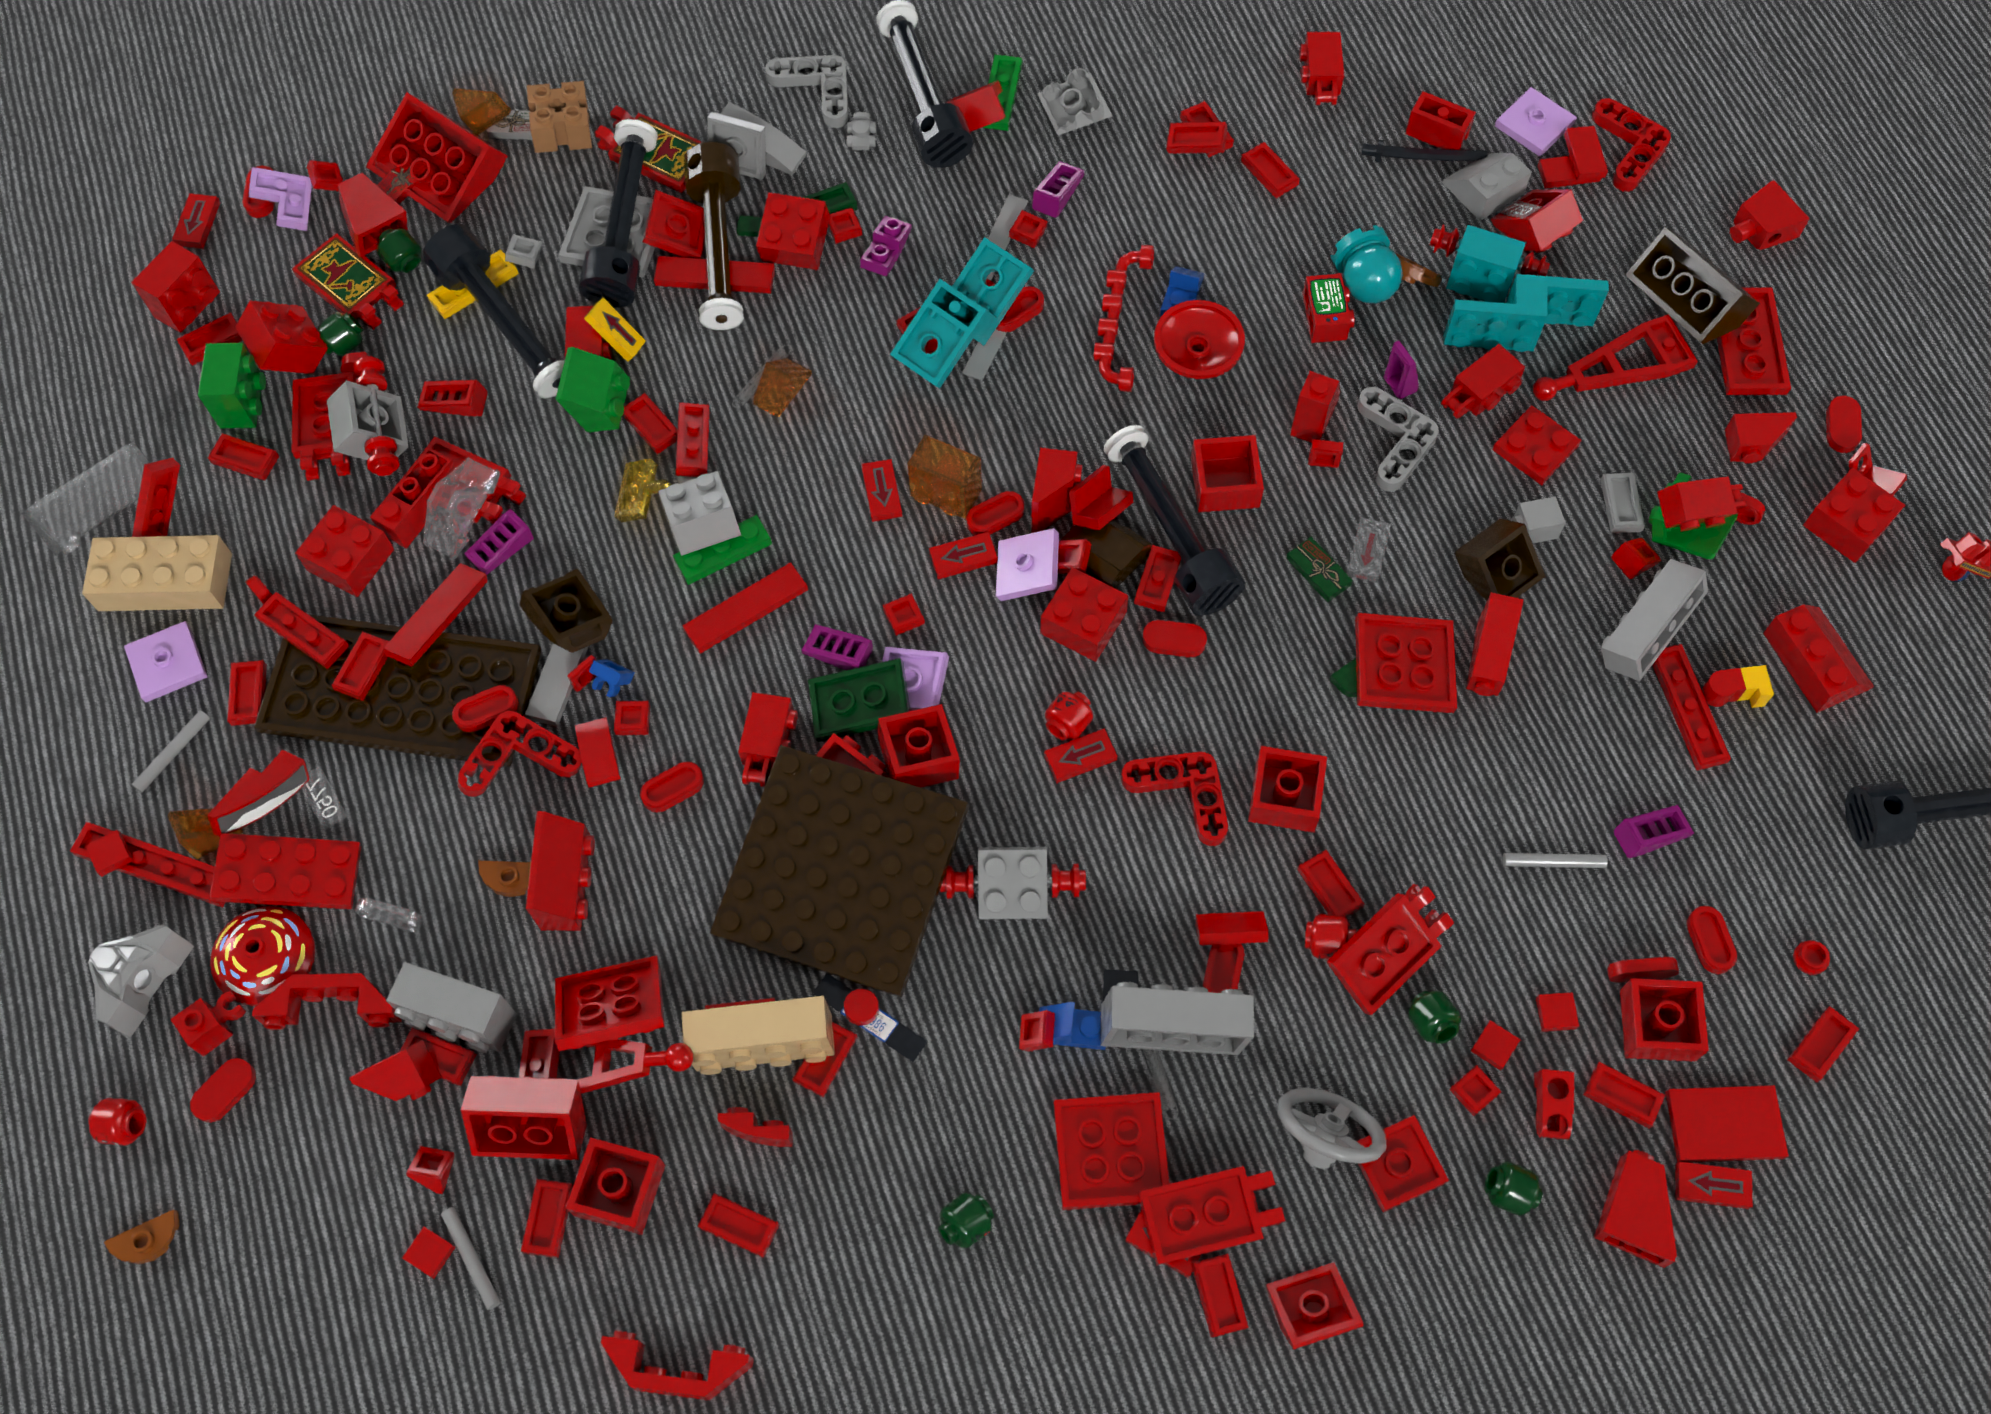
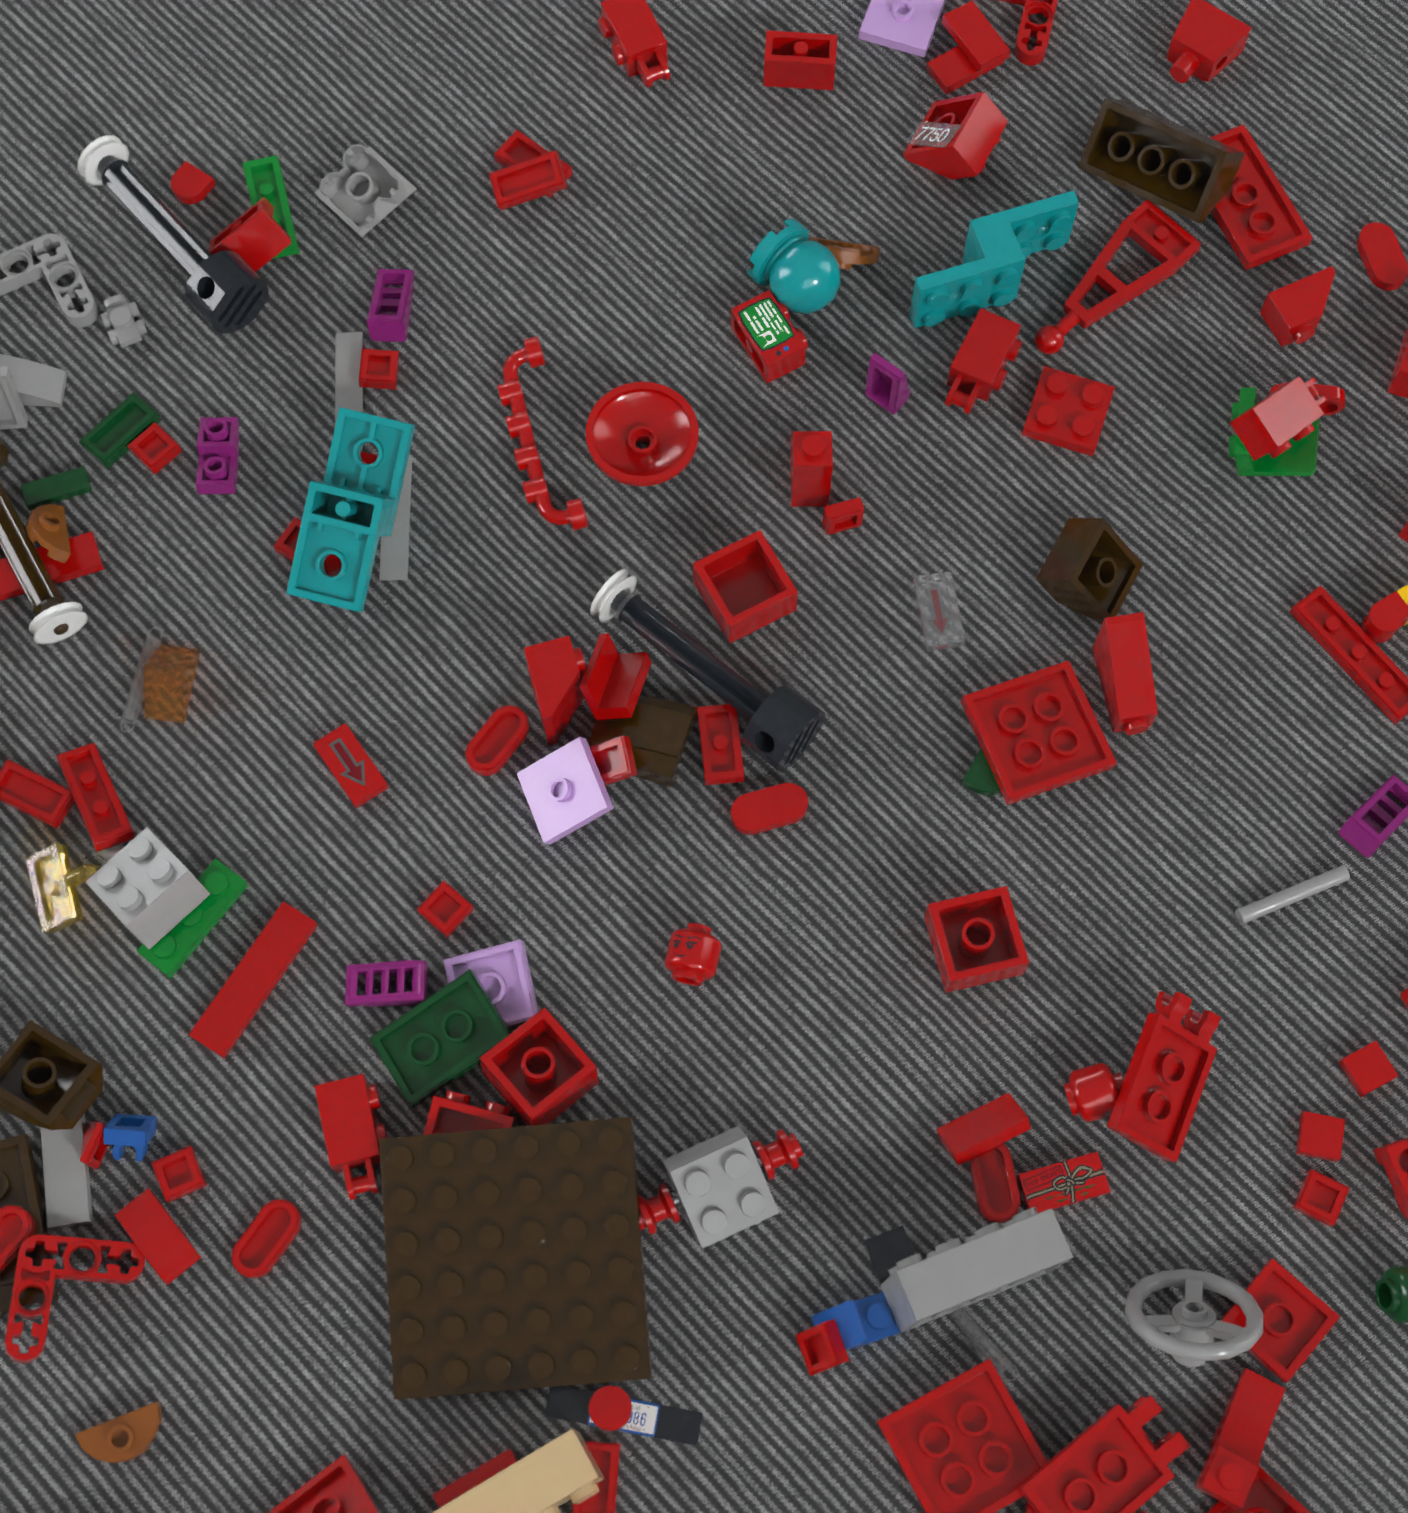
camera: 25 degrees left, 5 degrees up
red slope [526,811,595,931] -> none
red brick [756,192,830,270] -> none
clear orange brick [907,435,982,519] -> none
red tile [929,532,998,579] -> none
red tile [996,286,1044,332] -> none
red brick [1040,567,1128,662] -> none
red tile [1044,728,1118,783] -> none
red beam [1121,752,1228,846] -> none
blue slope [1160,266,1205,316] -> none
red tile [1241,142,1300,198] -> none
dark green tile [1286,537,1353,603] -> none
red tile [1297,850,1365,918] -> none
light grey beam [1357,387,1439,492] -> none
black sword [1361,139,1488,163] -> none
dark green head [1408,991,1461,1044] -> none
teal brick [1430,224,1550,303] -> none
light grey slope [1443,153,1532,221] -> none
light grey brick [1511,496,1566,543] -> none
light grey tile [1600,472,1645,533] -> none
light grey brick [1601,559,1708,681] -> none
red slope [1611,537,1661,579] -> none
none -> dark orange plate [25,504,71,563]
none -> red tile [170,161,216,204]
none -> red tile [1017,1151,1111,1213]
none -> red slope [1194,1368,1286,1509]

